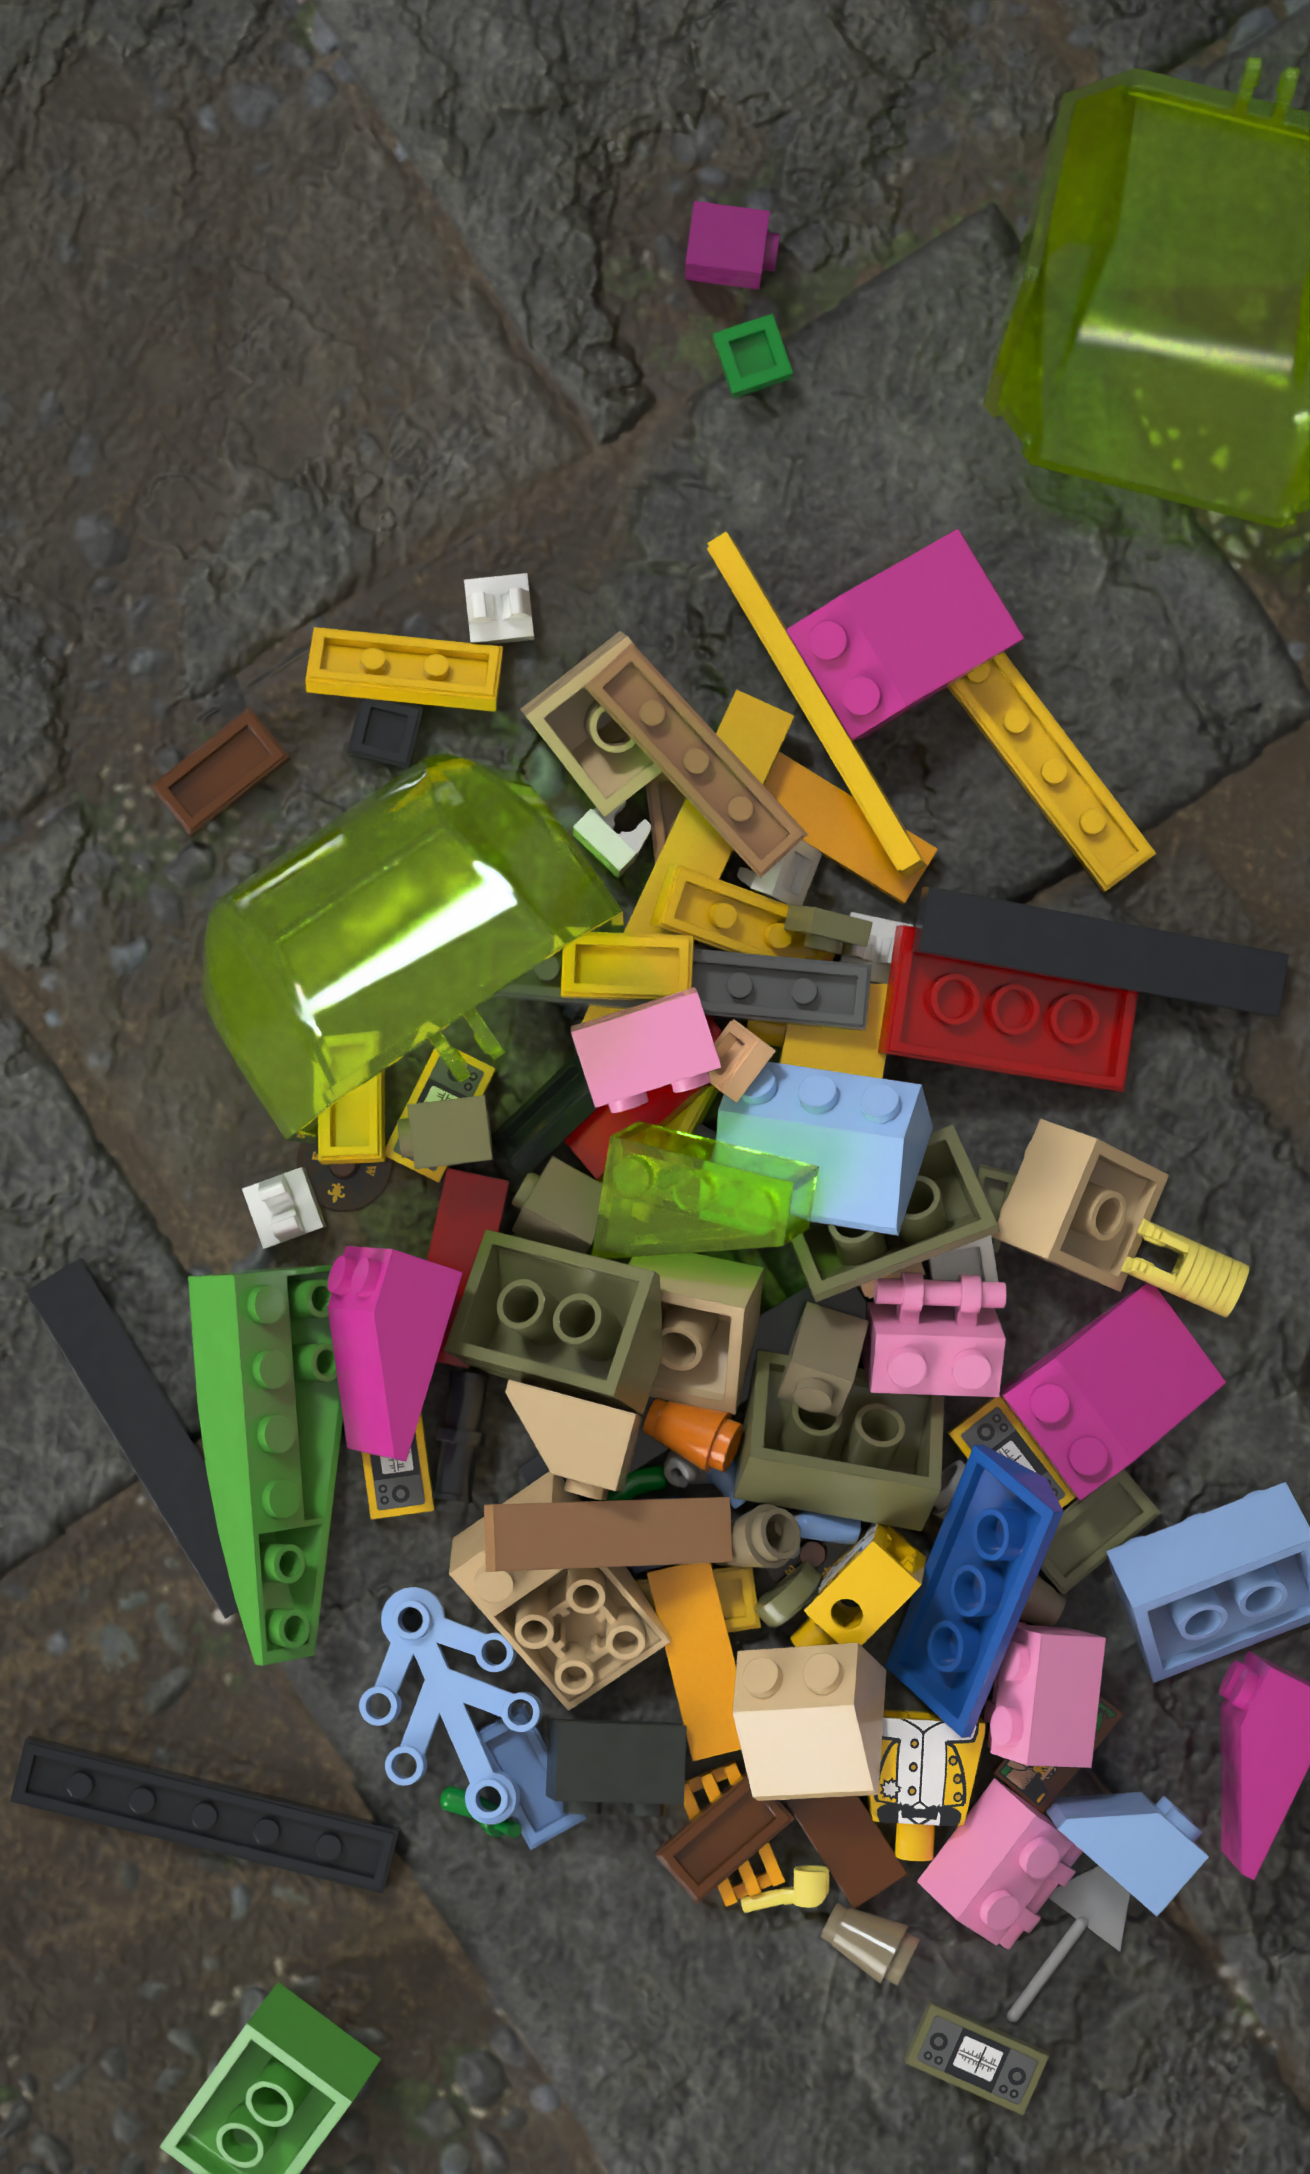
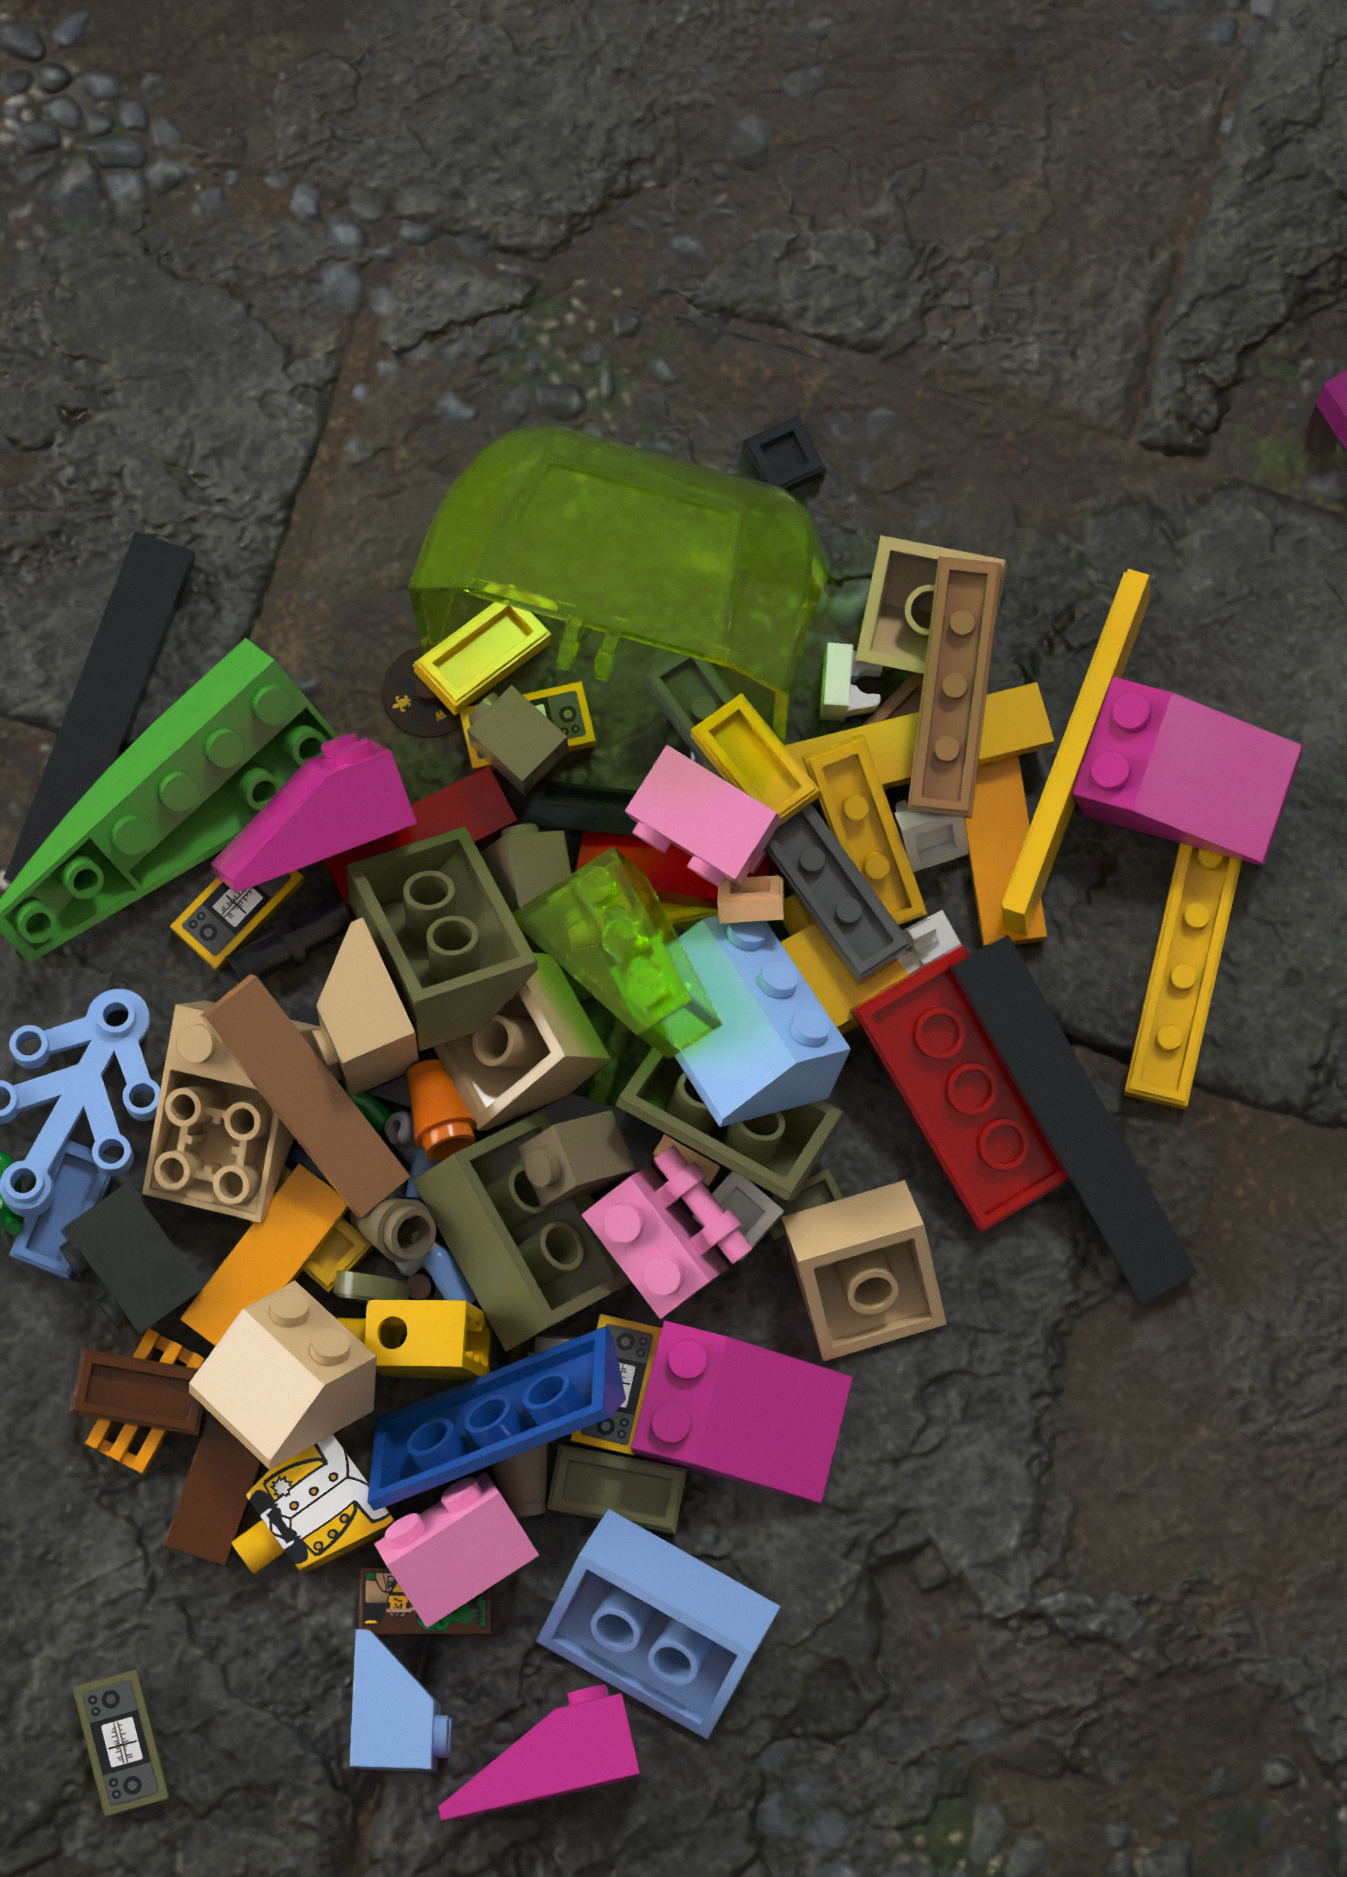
camera: 55 degrees right, 10 degrees down
reddish brown tile [150,707,291,838] -> none
white tile [242,1167,327,1249] -> none
yellow tile [305,627,503,712] -> none
white tile [464,573,534,645] -> none
green plate [712,313,793,399] -> none
light yellow hand [741,1865,829,1913] -> none
olive plate [784,904,873,955] -> none
dark tan cone [820,1903,921,1986] -> none
bright pink brick [917,1778,1083,1950] -> none
light grey piece [1007,1865,1130,2023] -> none
light yellow hinge [1121,1218,1249,1318] -> none

